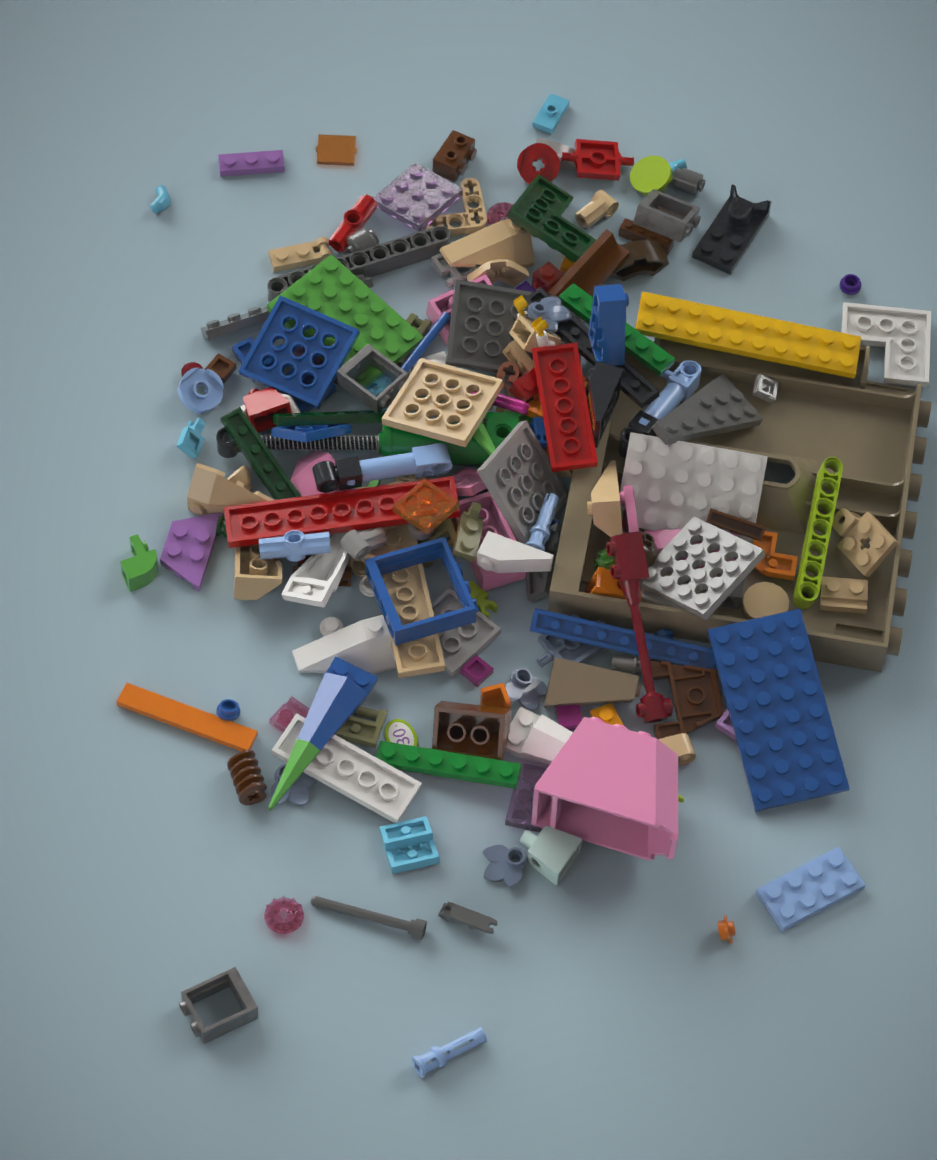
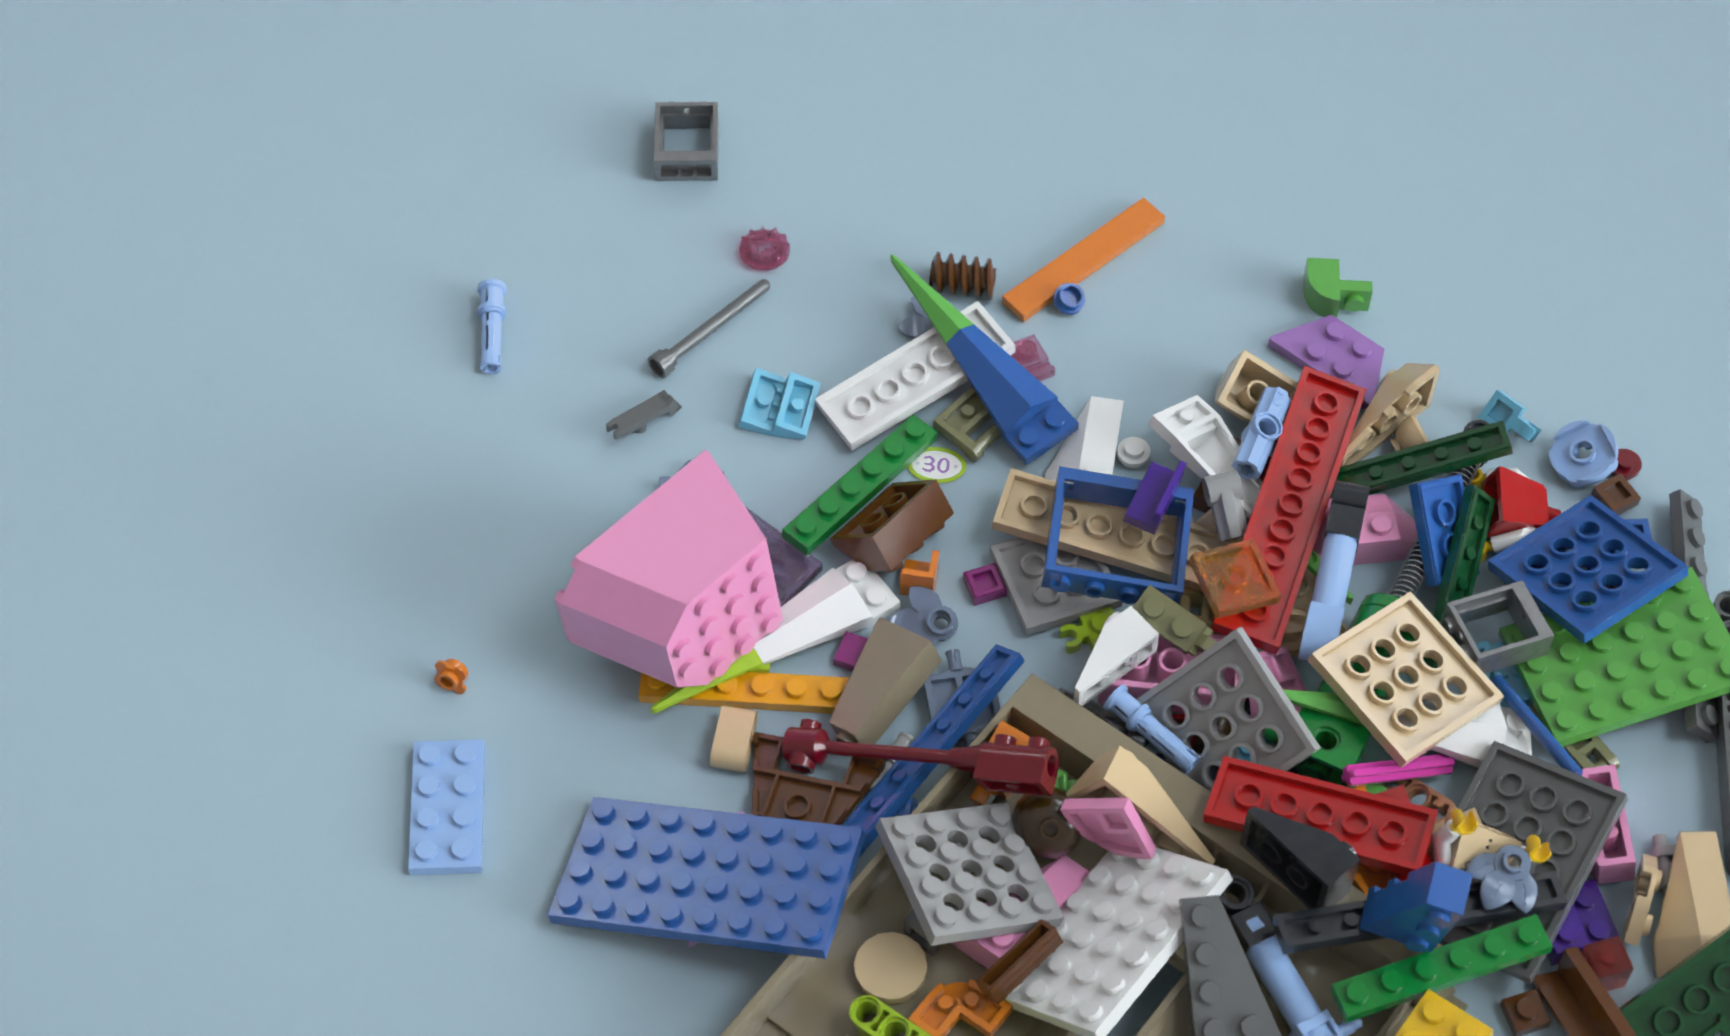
camera: 120 degrees right, 0 degrees up
none -> dark purple panel [1123,460,1187,535]

